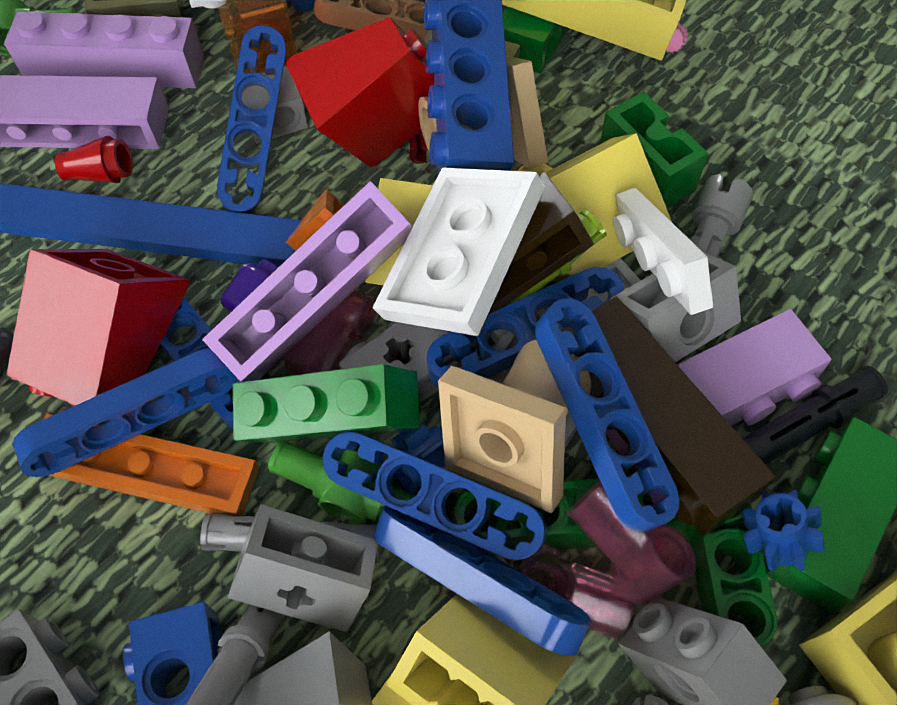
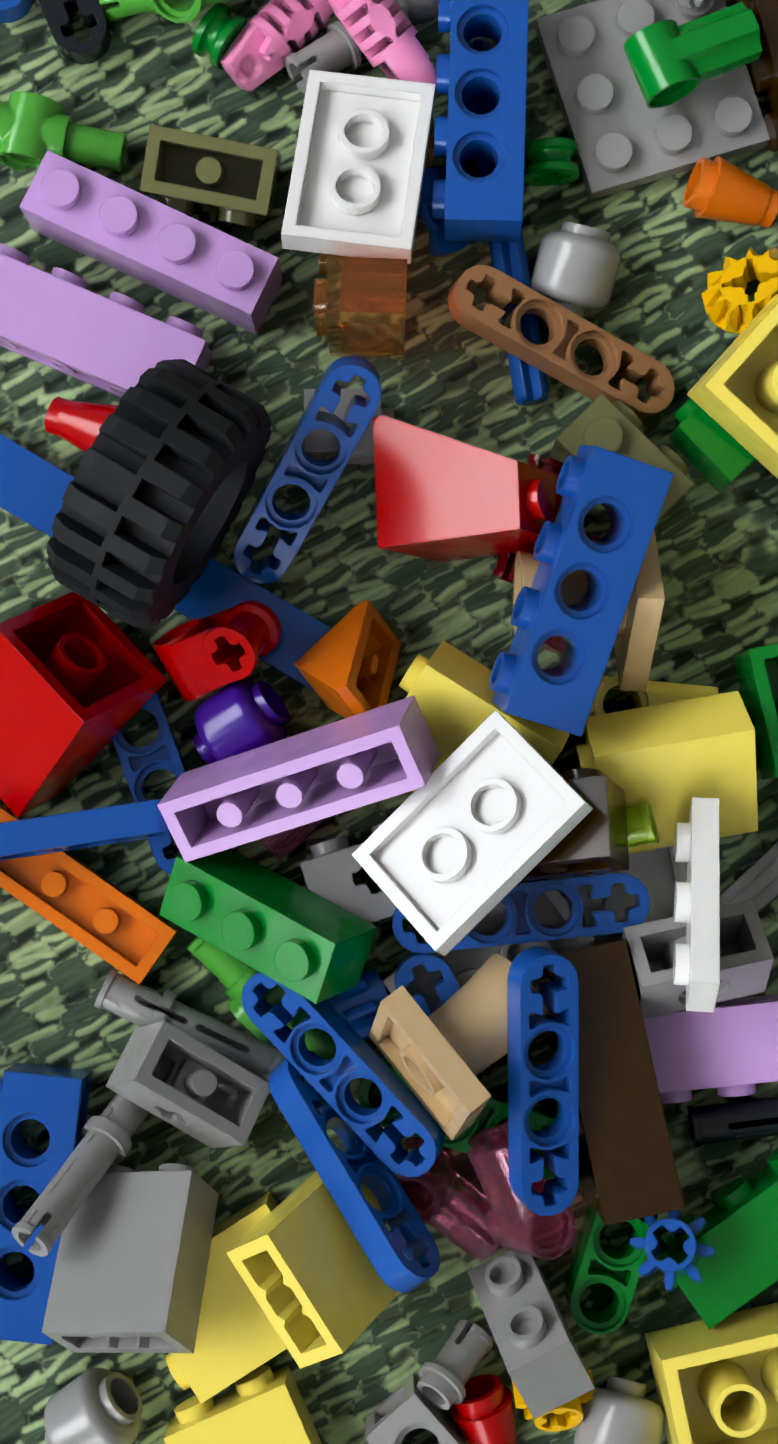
camera: 20 degrees right, 25 degrees up
none -> black tyre [47,359,272,627]
none -> red piece [152,600,282,702]

